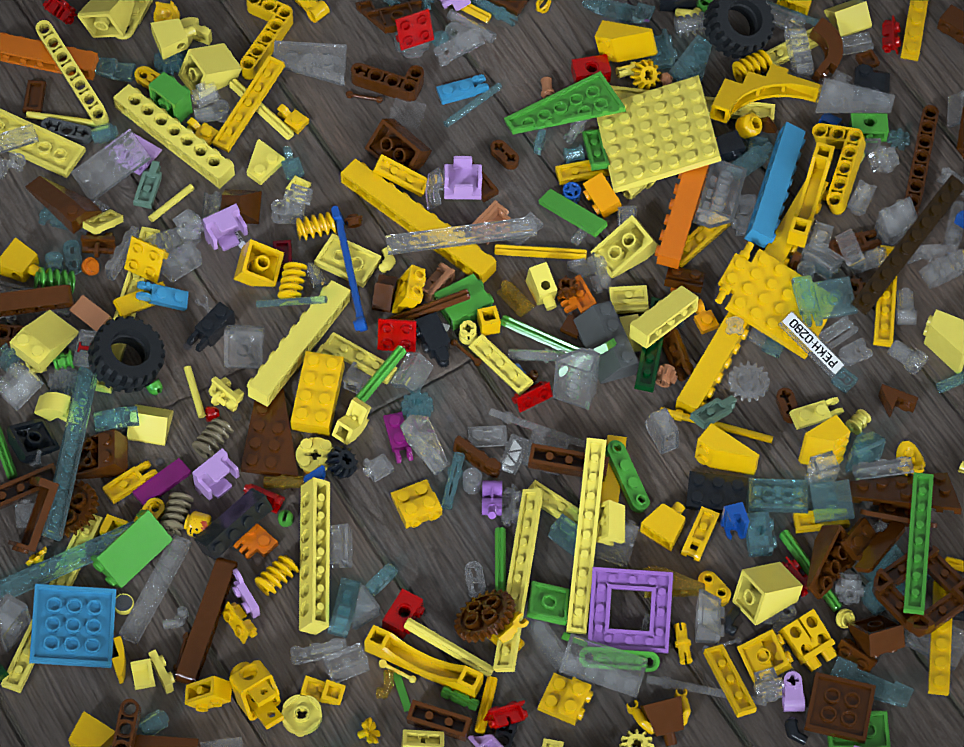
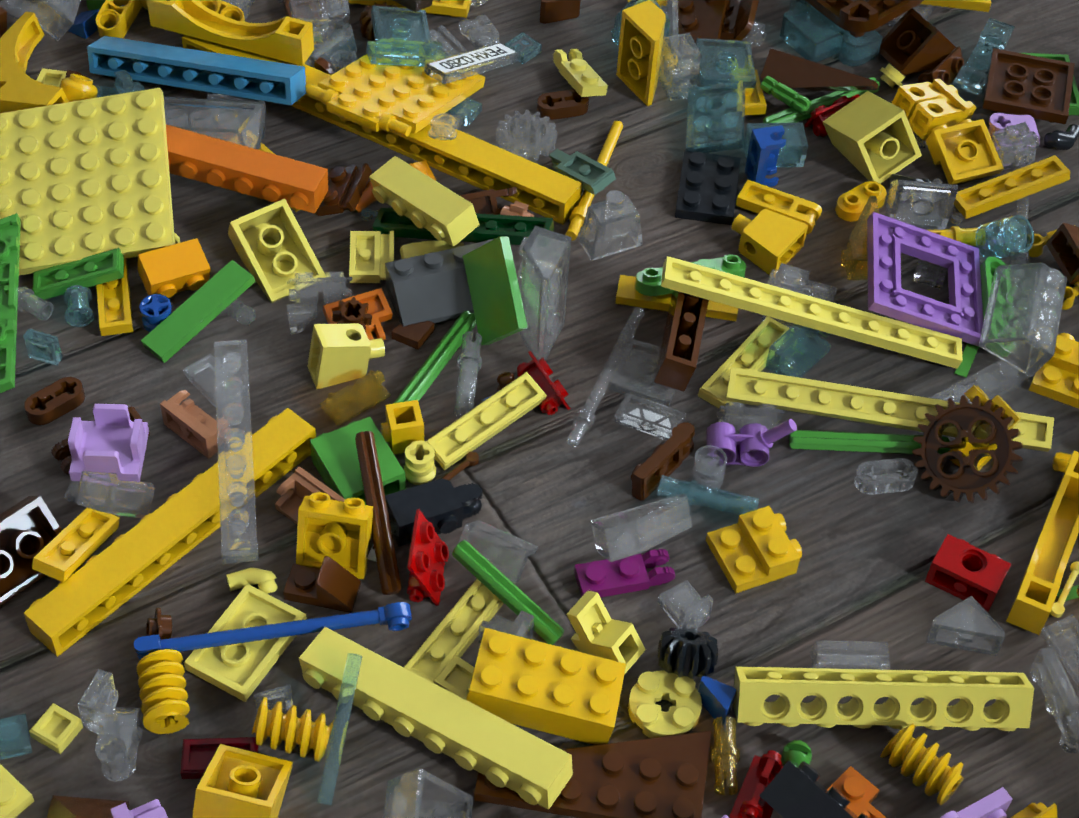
camera: 90 degrees left, 10 degrees down
clear light blue slope [327,577,361,638] -> none
clear light blue beam [365,563,398,596] -> none
clear light blue gear [401,389,434,423] -> none
light yellow axle [404,618,494,677] -> none
clear plate [468,425,508,447] -> none
yellow axle [494,244,587,260] -> none
bright green tile [527,581,570,626] -> none
light yellow hinge [596,500,625,546] -> none
clear slope [617,205,637,227] -> none
yellow slope [695,423,759,475] -> none
clear brick [835,572,864,605] -> none
reddish brown plate [840,517,905,573] -> none
light yellow bush [846,409,871,435] -> none
none -> bright green axle [760,76,811,114]
none -> clear light blue wheel [976,215,1034,259]

